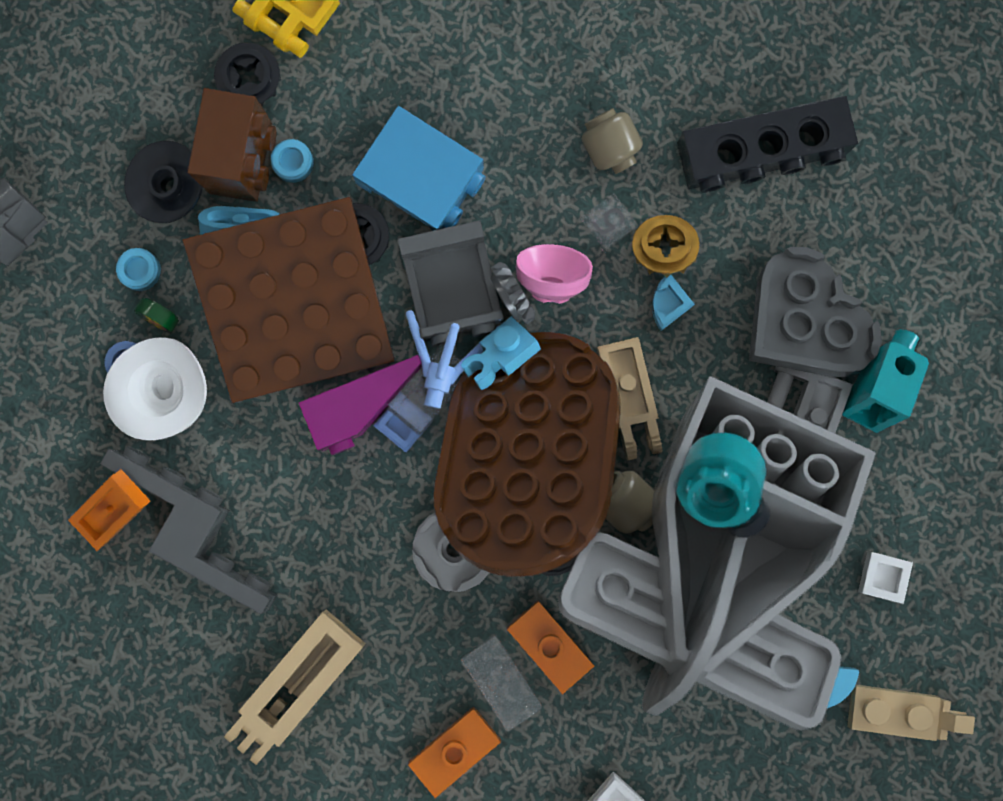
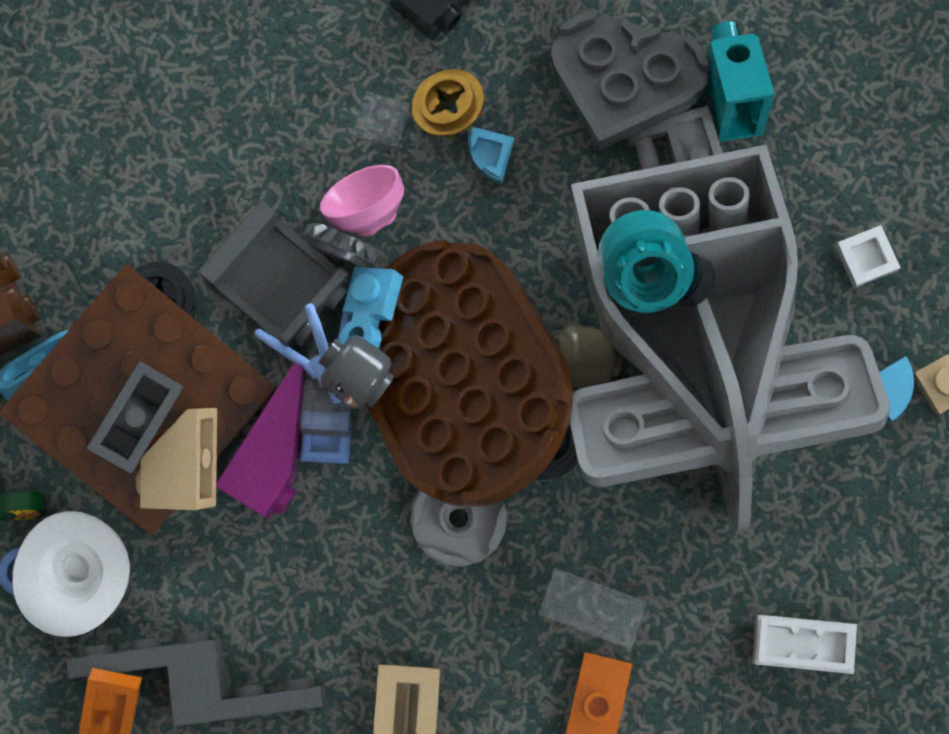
camera: 30 degrees left, 5 degrees down
medium azure tile [271,139,314,183] -> none
dark azure panel [352,105,486,231] -> none
orange plate [507,600,594,695] -> none
dark tan head [581,108,643,174] -> none
tan hinge [596,337,662,461] -> none
none -> dark grey brick [86,361,184,474]
none -> tan slope [136,408,217,510]
none -> dark grey head [318,335,394,409]

